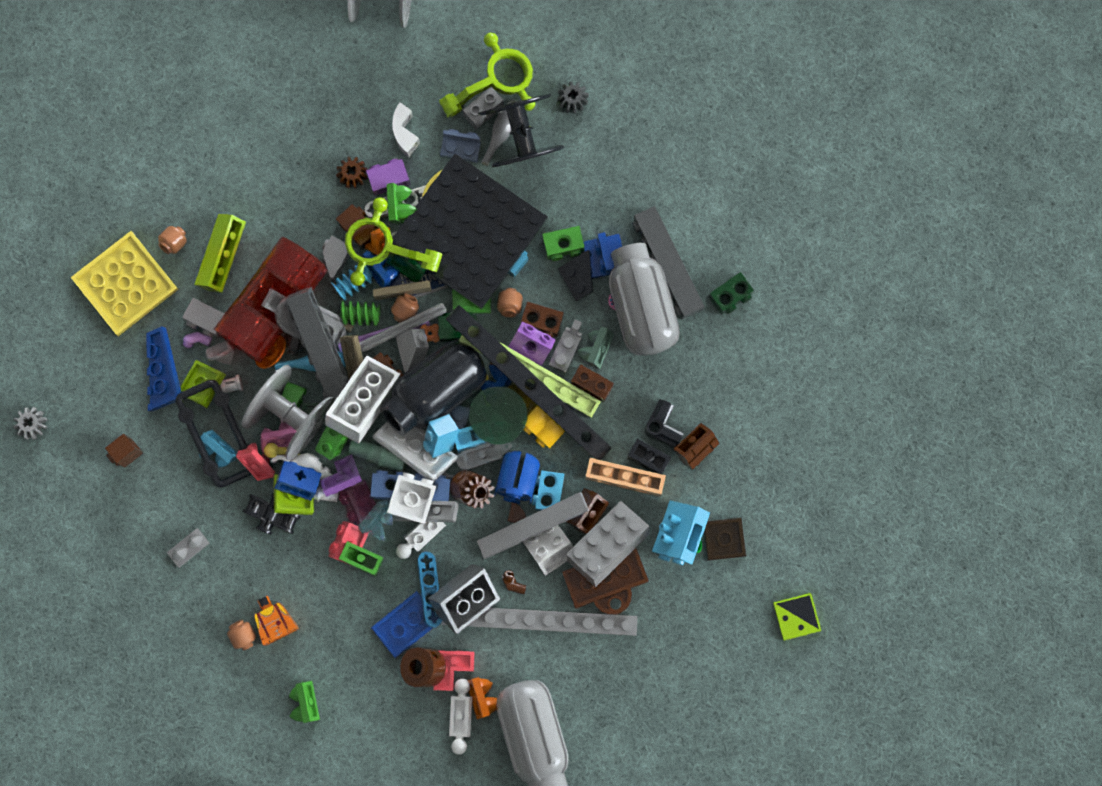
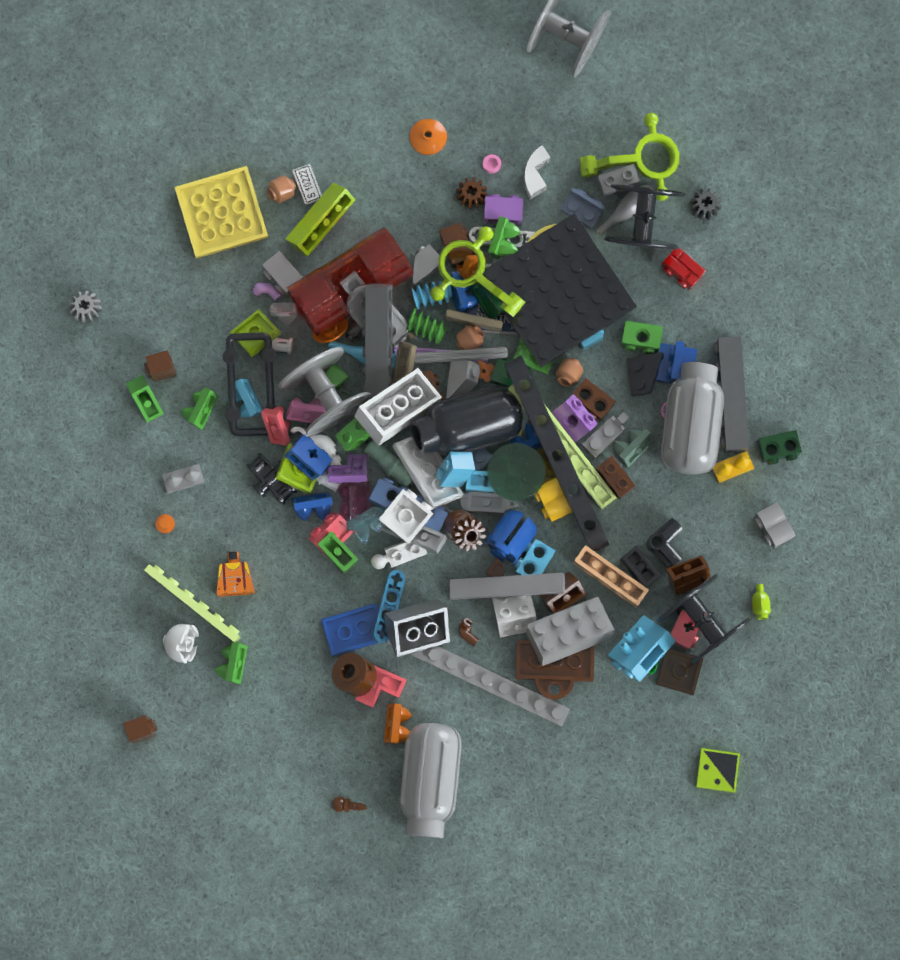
camera: 20 degrees right, 0 degrees up
blue wing [146,326,181,411] -> none
nougat head [227,620,256,651] -> none
light yellow bar [263,443,300,458] -> none
white plate [449,679,472,755] -> none
none -> bright green slope [126,375,164,423]
none -> yellowish green plate [144,565,241,643]
none -> orange plate [155,514,175,534]
none -> white cylinder [163,624,199,663]
none -> bright green tile [181,387,219,430]
none -> blue tile [291,492,333,521]
none -> white tile [292,164,322,206]
none -> orange dish [410,119,447,155]
none -> bright pink tile [482,154,501,174]
none -> black piece [656,574,752,666]
none -> red brick [661,247,706,290]
none -> coral brick [670,608,706,650]
none -> yellow tile [713,451,754,483]
none -> lime plant [752,584,771,620]
none -> light grey brick [754,502,796,548]

